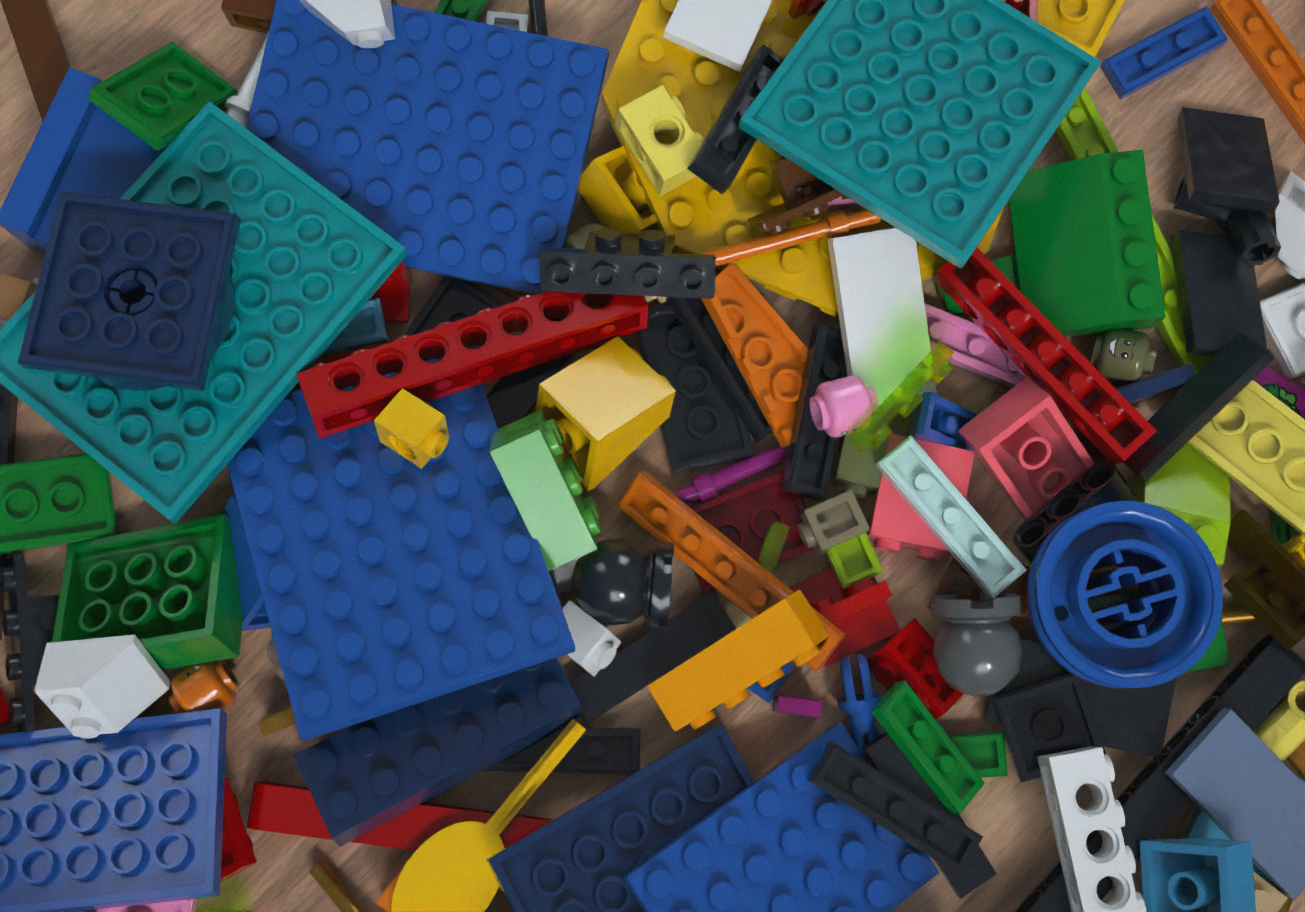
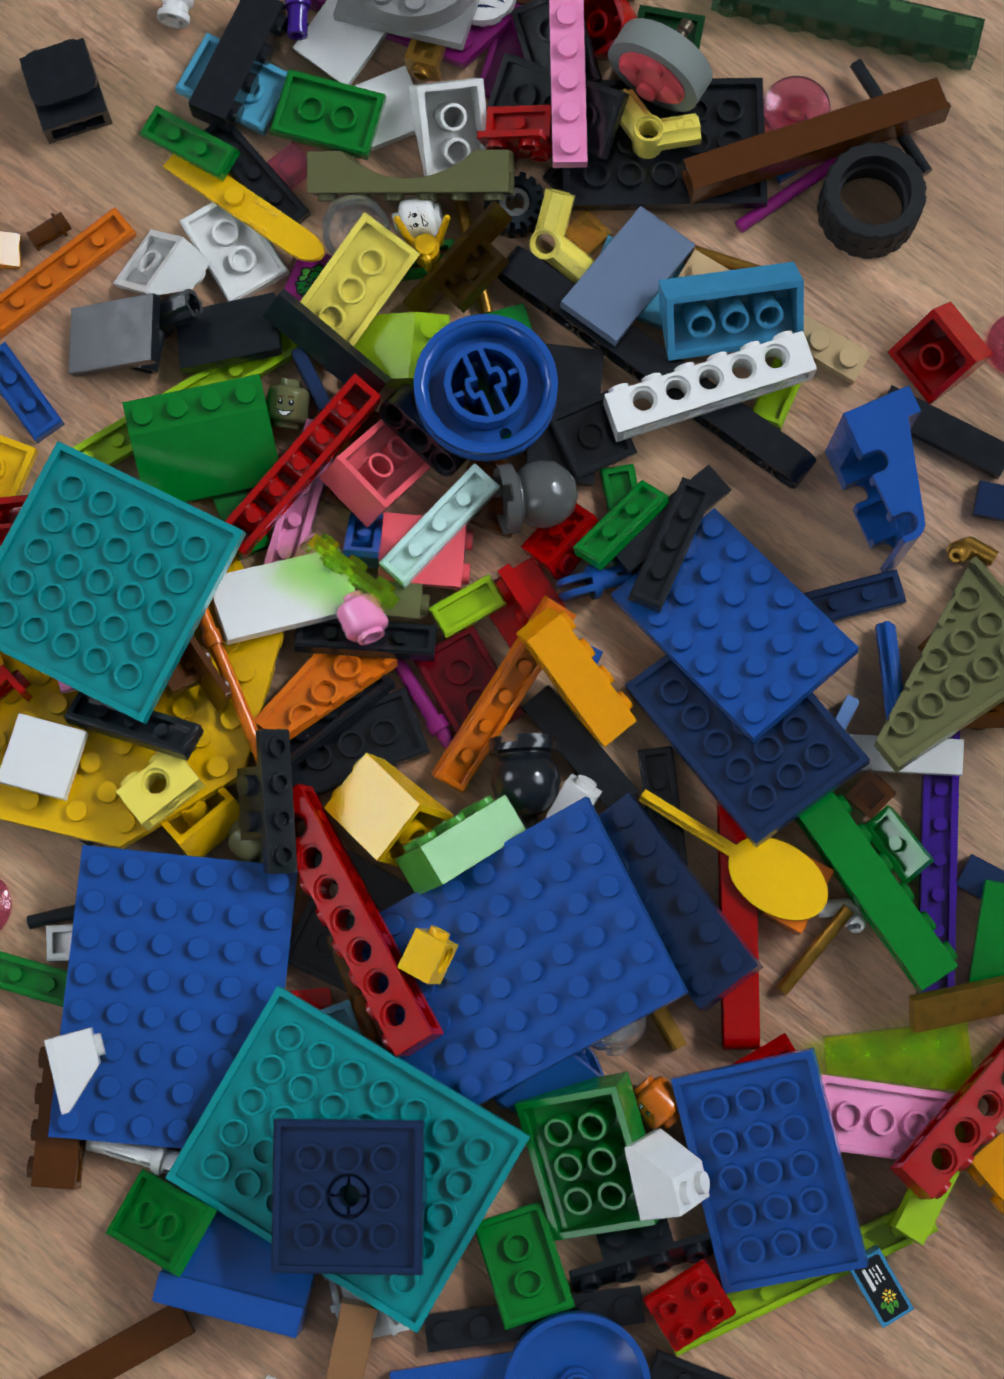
camera: 90 degrees left, 0 degrees up
clear neon green tile [757,522,790,572] -> none
magenta tile [773,694,823,718] -> none
dark tan bracket [797,490,870,555] -> none

